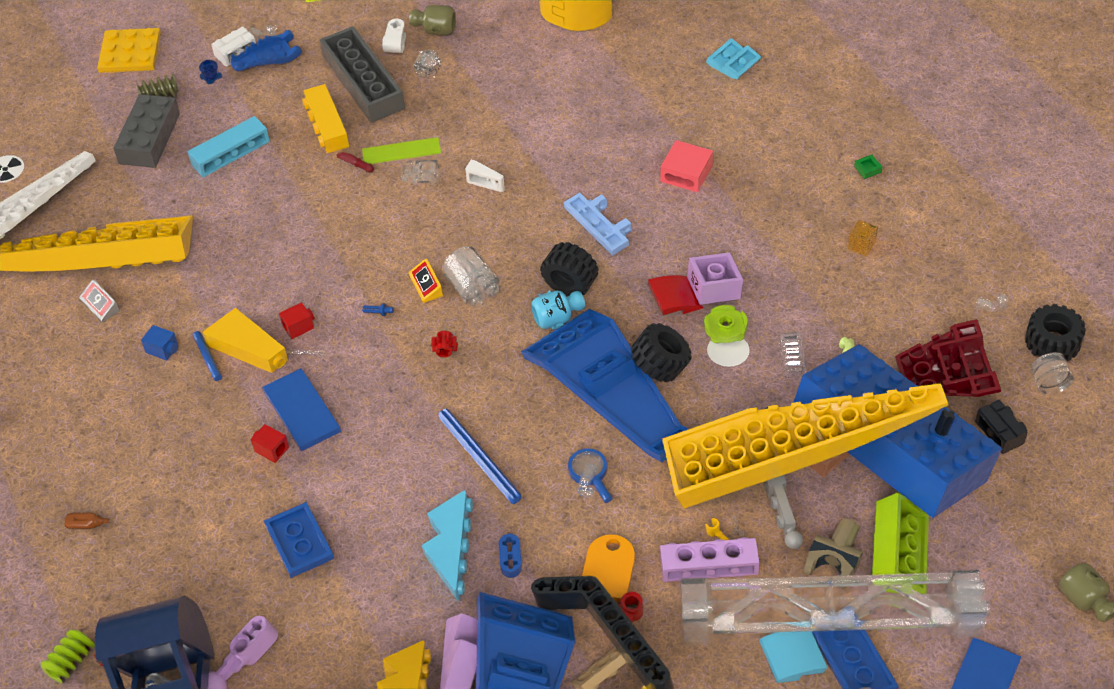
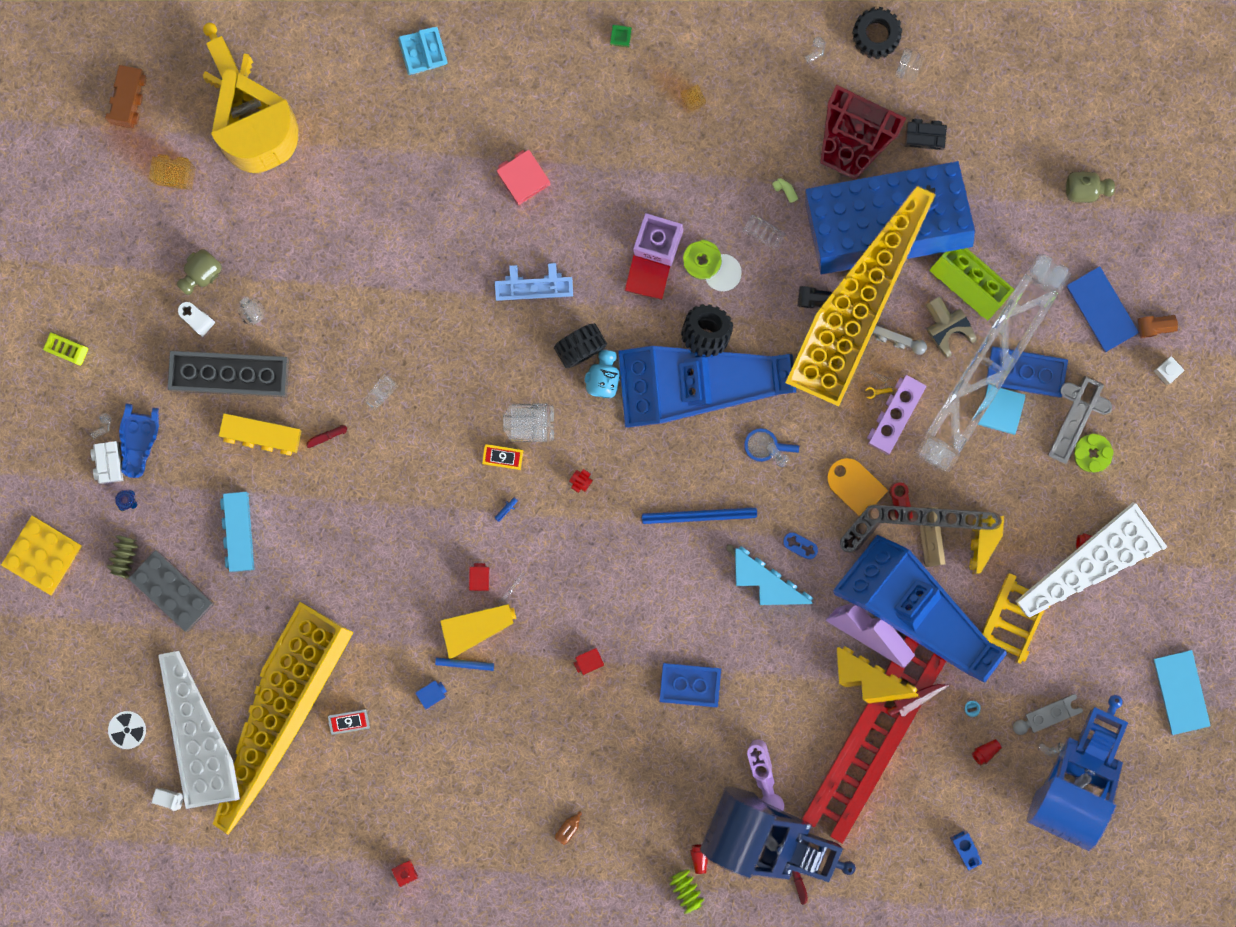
camera: 65 degrees left, 35 degrees up
blue tile [262,368,341,451] -> none
lime sticker [362,137,441,164] -> none
white slope [465,159,505,192] -> none

